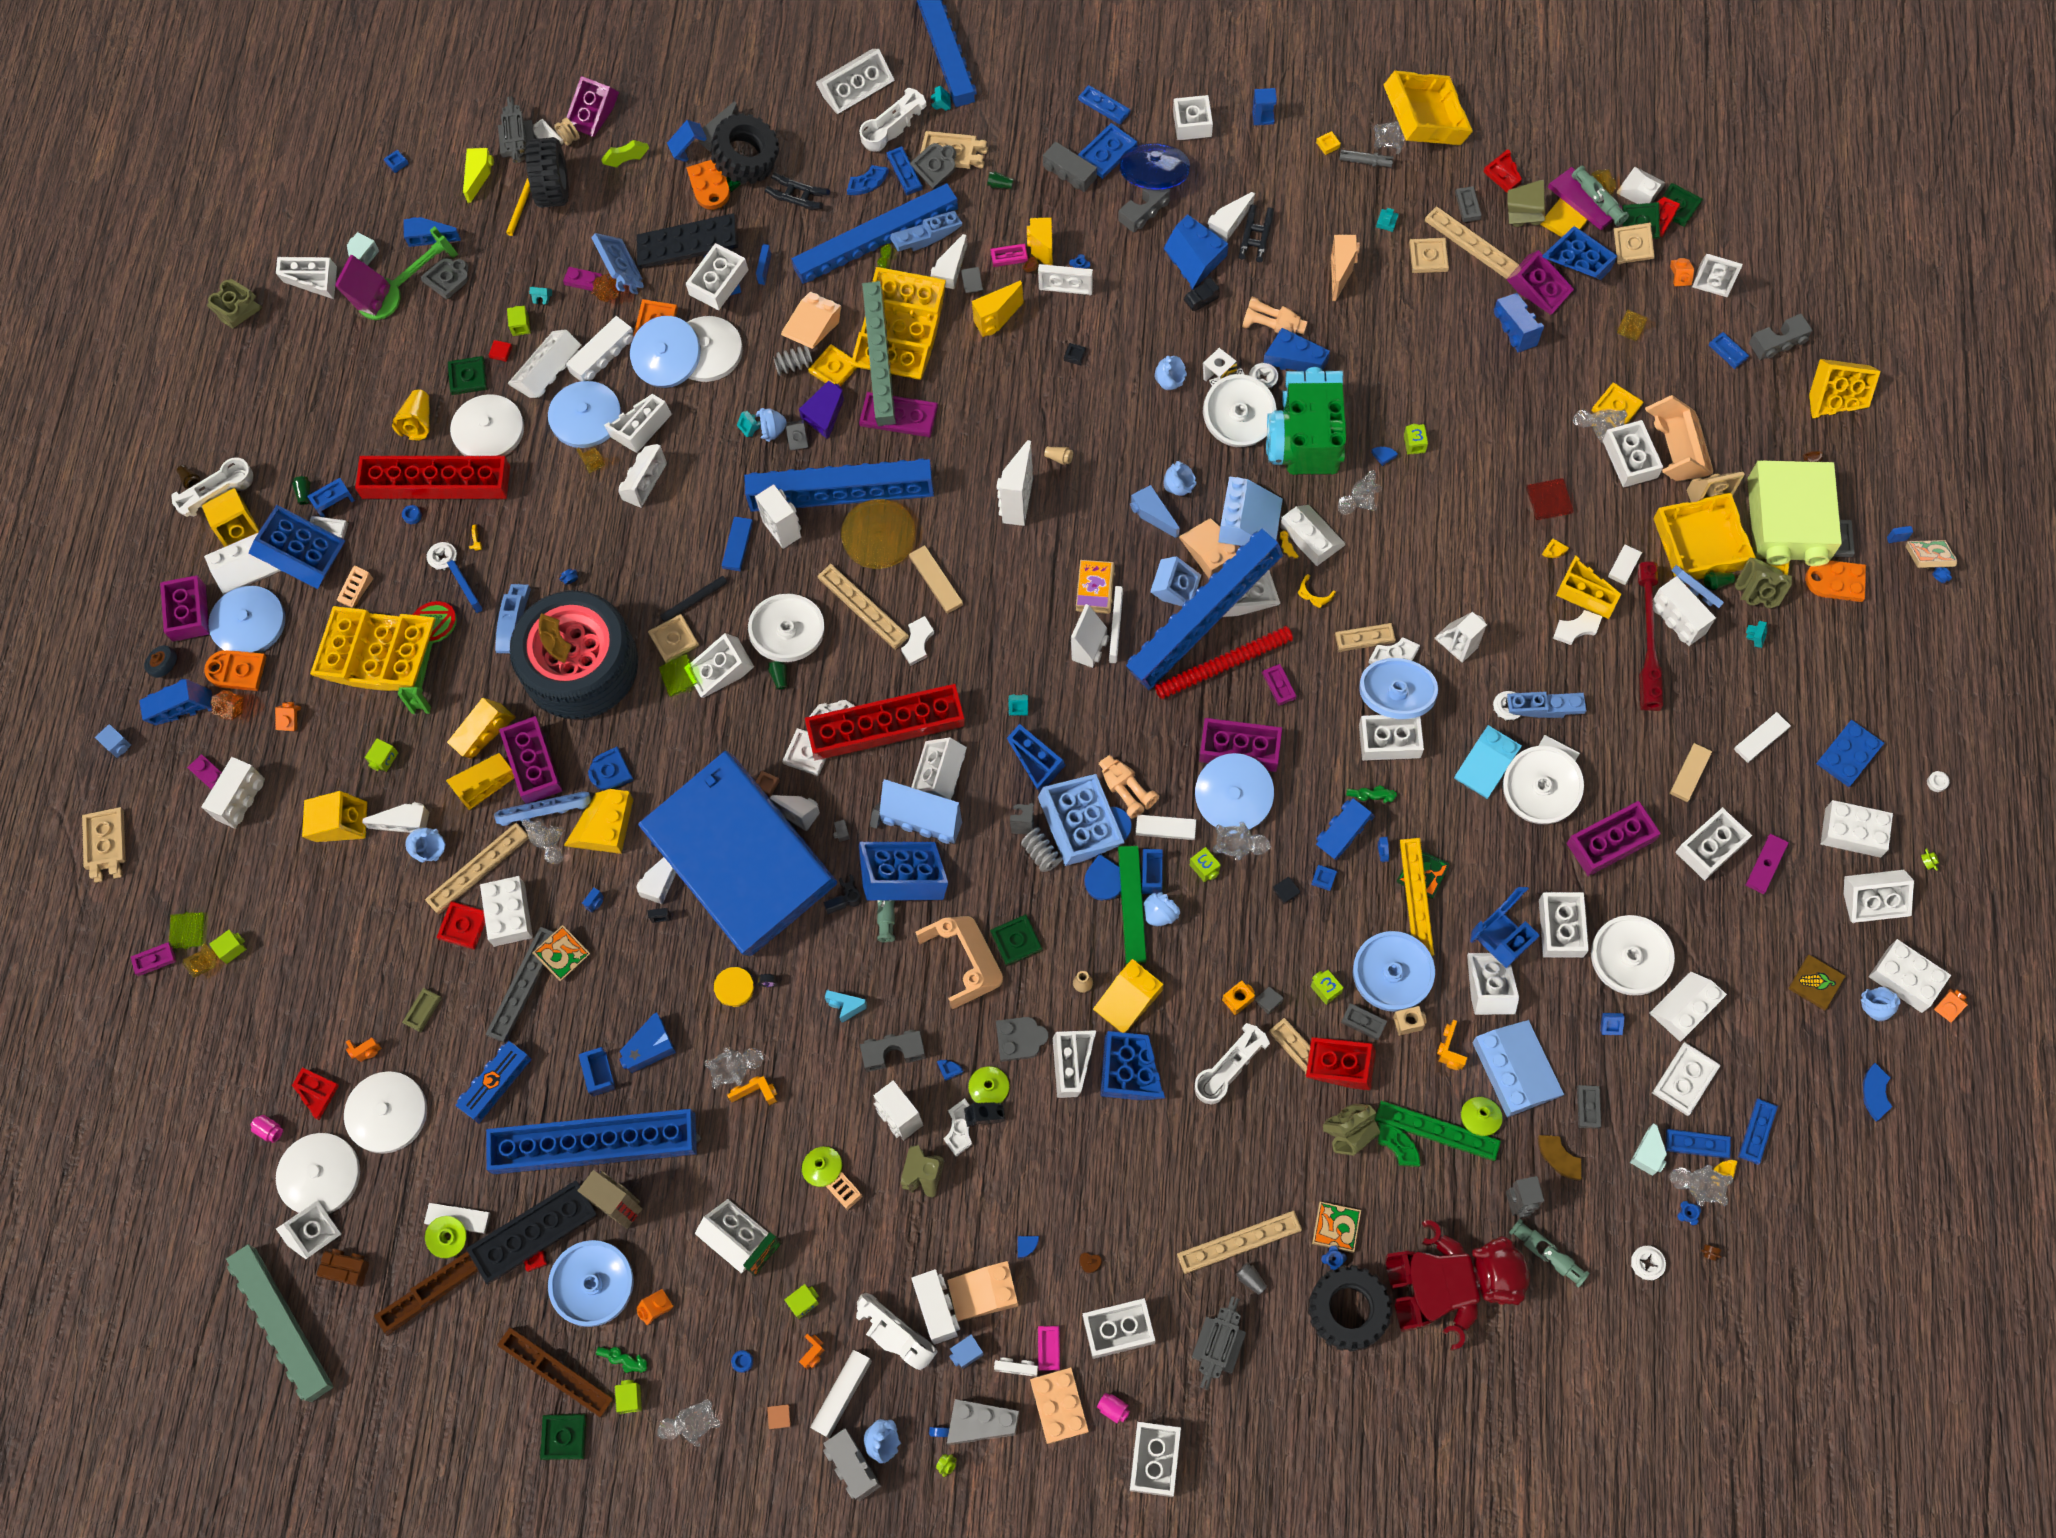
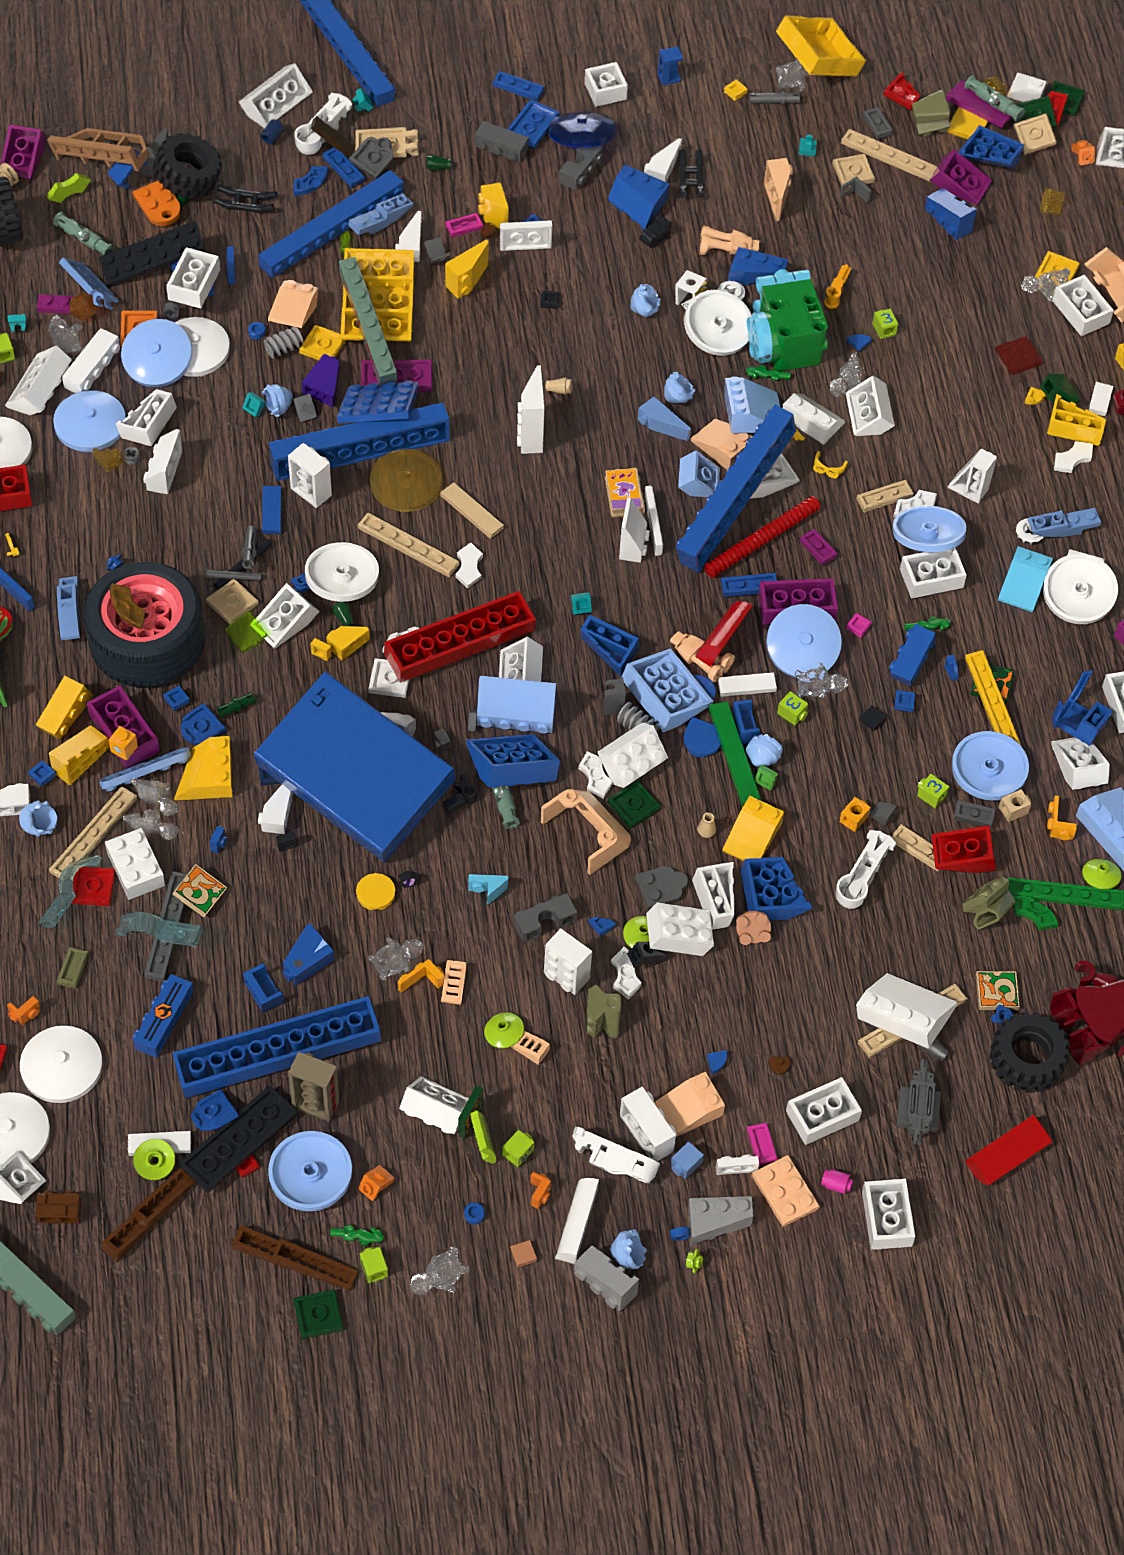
camera: 20 degrees left, 10 degrees down
none -> blue plate [28,760,56,787]
none -> clear light blue piece [39,855,102,928]
none -> medium nougat plate [47,128,150,171]
none -> clear animal [48,315,82,353]
none -> sand green piece [53,212,114,255]
none -> light orange brick [109,726,138,761]
none -> clear light blue piece [115,912,203,947]
none -> dark grey bush [123,447,140,465]
none -> clear animal [123,809,179,840]
none -> dark grey bush [163,302,180,319]
none -> blue plate [163,686,190,711]
none -> blue tile [191,1089,239,1131]
none -> dark grey bar [205,570,261,581]
none -> dark green pin [217,692,256,718]
none -> dark grey pin [242,526,257,569]
none -> blue tile [248,322,266,340]
none -> dark blue brick [261,119,284,144]
none -> blue plate [291,573,310,593]
none -> dark brown tile [311,116,356,158]
none -> yellow tile [311,638,331,661]
none -> yellow slope [326,626,370,661]
none -> blue plate [337,381,419,423]
none -> light nougat slope [441,960,467,1005]
none -> lime slope [470,1111,496,1164]
none -> white tile [578,751,613,799]
none -> white brick [598,723,668,788]
none -> white brick [646,902,714,956]
none -> red brick [695,601,753,667]
none -> blue plate [721,573,777,597]
none -> nougat piece [736,911,771,945]
none -> green animal [746,365,791,381]
none -> bright green tile [755,765,778,791]
none -> light orange connector [824,264,851,309]
none -> dark grey bracket [840,176,872,203]
none -> white slope [846,376,895,436]
none -> dark pink tile [846,613,872,638]
none -> white slope [856,973,958,1049]
none -> red brick [964,1114,1053,1185]
none -> dark green slope [1040,374,1081,405]

